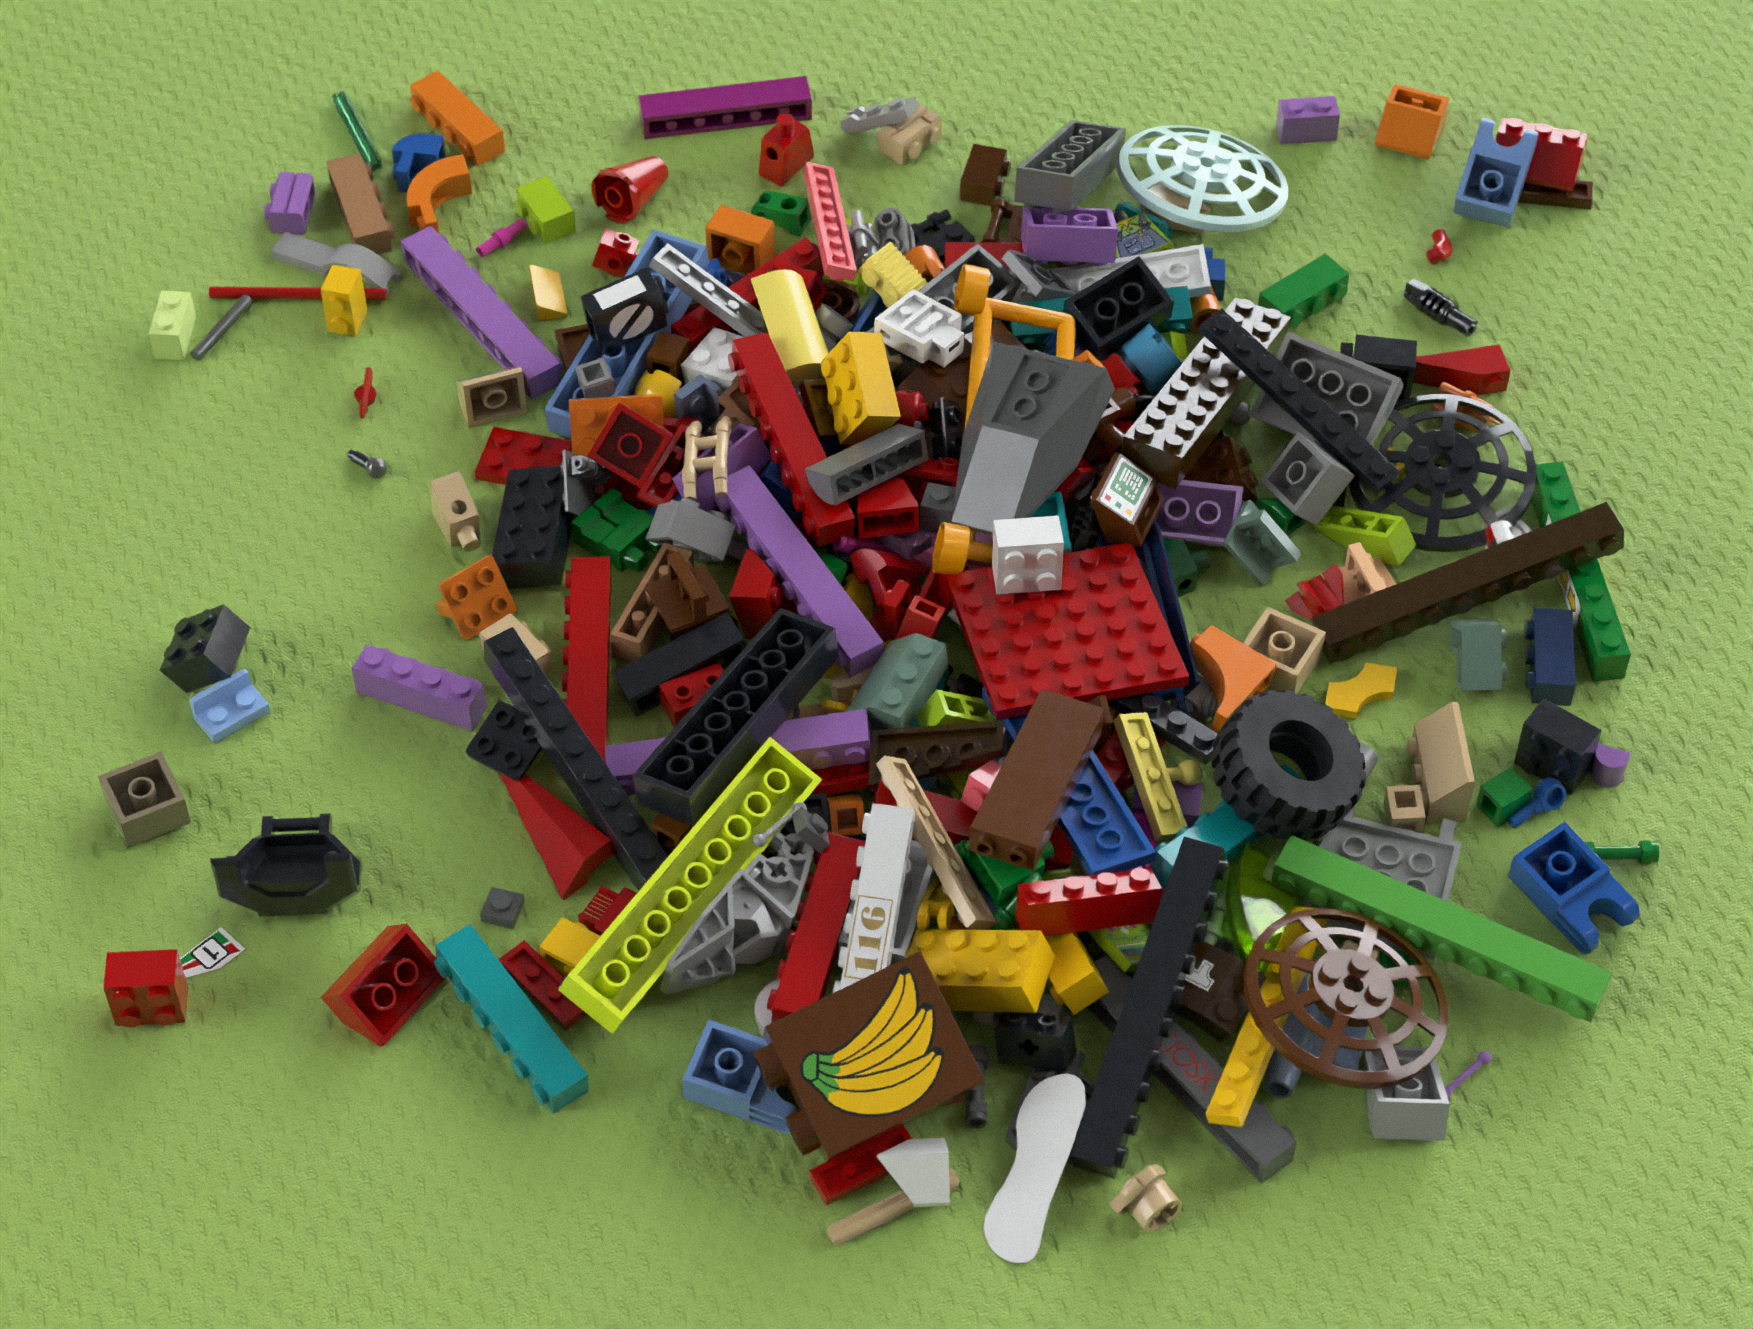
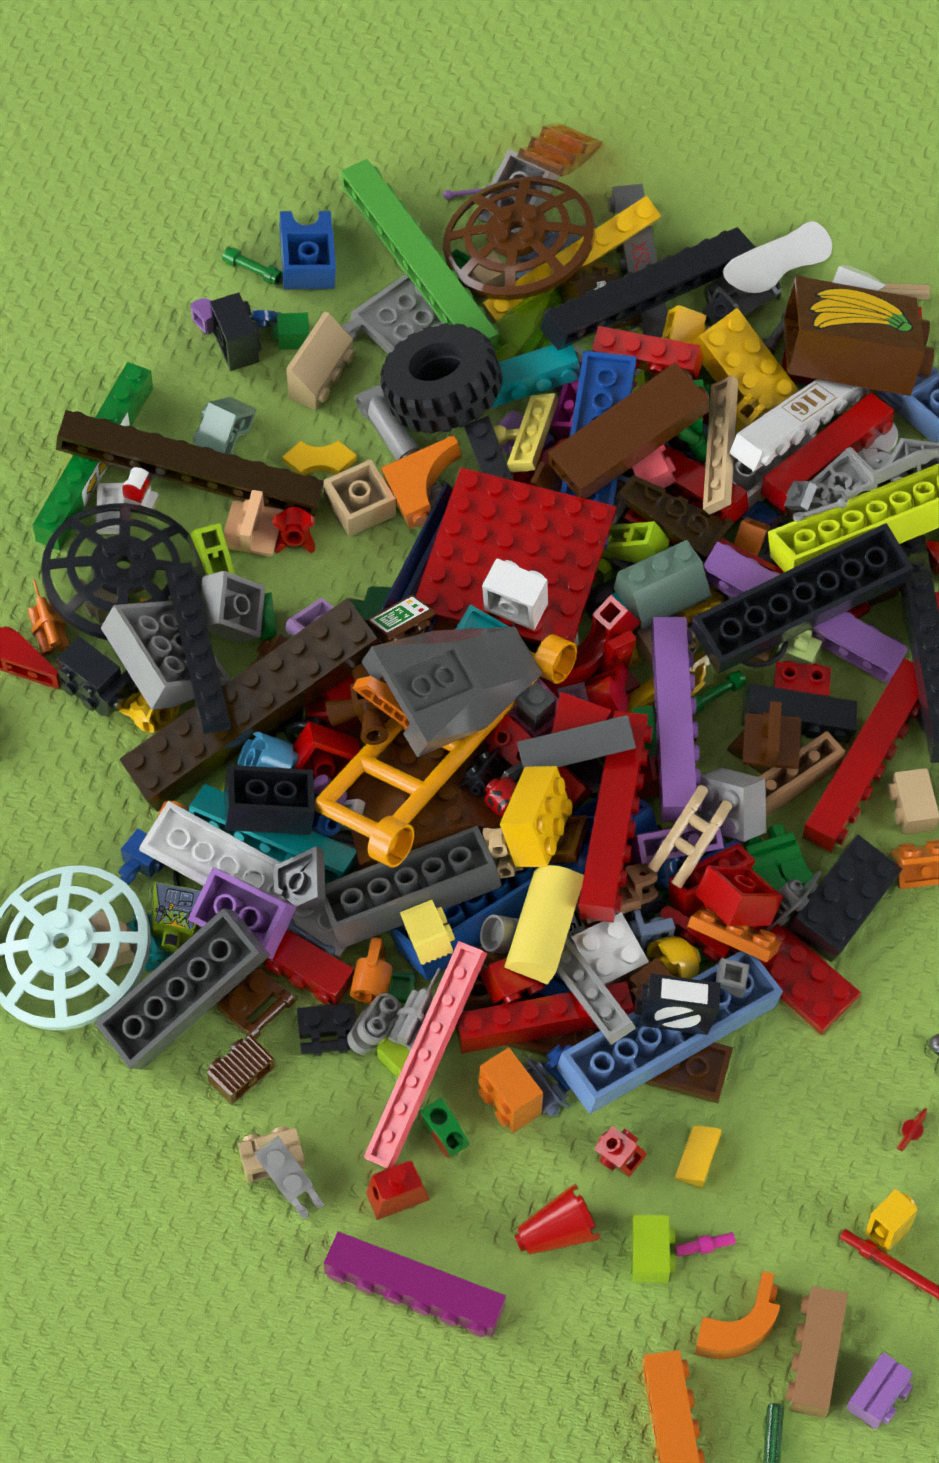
camera: 150 degrees left, 10 degrees up
light grey piece [271,232,402,297] -> none
blue brick [392,133,446,193] -> none
medium lavender brick [401,226,563,400] -> none
tan torso [430,471,481,552] -> none
tan slope [456,367,527,428] -> none
red slope [729,549,783,639] -> none
white piece [874,289,964,367] -> none
tan piece [1109,1164,1182,1233] -> none
sand green bracket [1223,500,1301,586] -> none
green brick [1258,254,1349,329] -> none
tan brick [1383,784,1426,833] -> none
dark blue brick [1524,607,1576,706] -> none
none -> clear orange slope [517,123,603,177]

